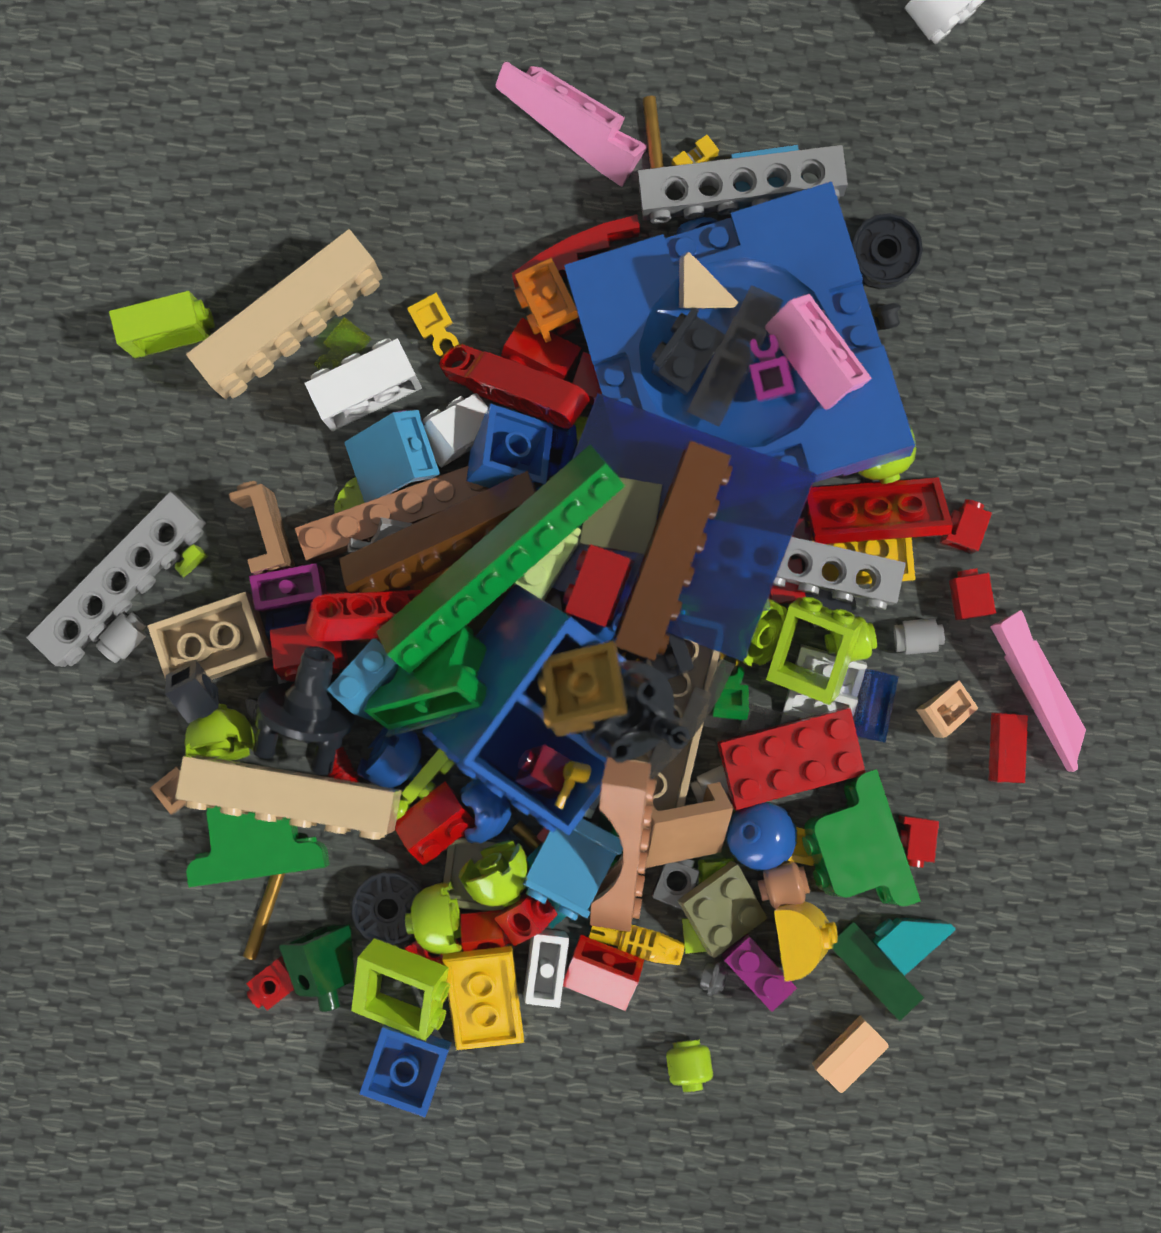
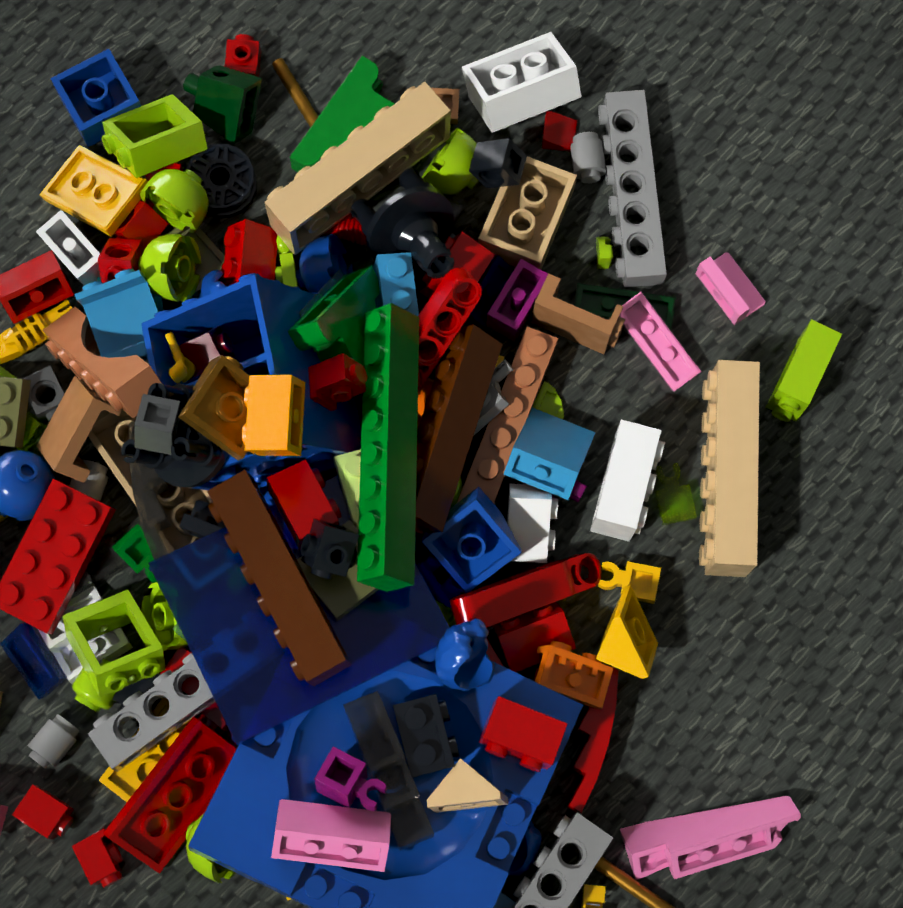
camera: 120 degrees right, 10 degrees down
none -> dark grey brick [134,394,180,455]
none -> light orange brick [242,375,306,456]
none -> black brick [301,518,359,579]
none -> red brick [308,353,367,411]
none -> blue hair [435,618,495,691]
none -> white brick [462,32,582,133]
none -> red brick [478,696,568,772]
none -> red slope [542,111,577,152]
none -> dark green tile [574,283,676,331]
none -> yellow slope [596,585,658,679]
none -> bright pink tile [620,292,701,392]
none -> bright pink panel [695,252,765,325]

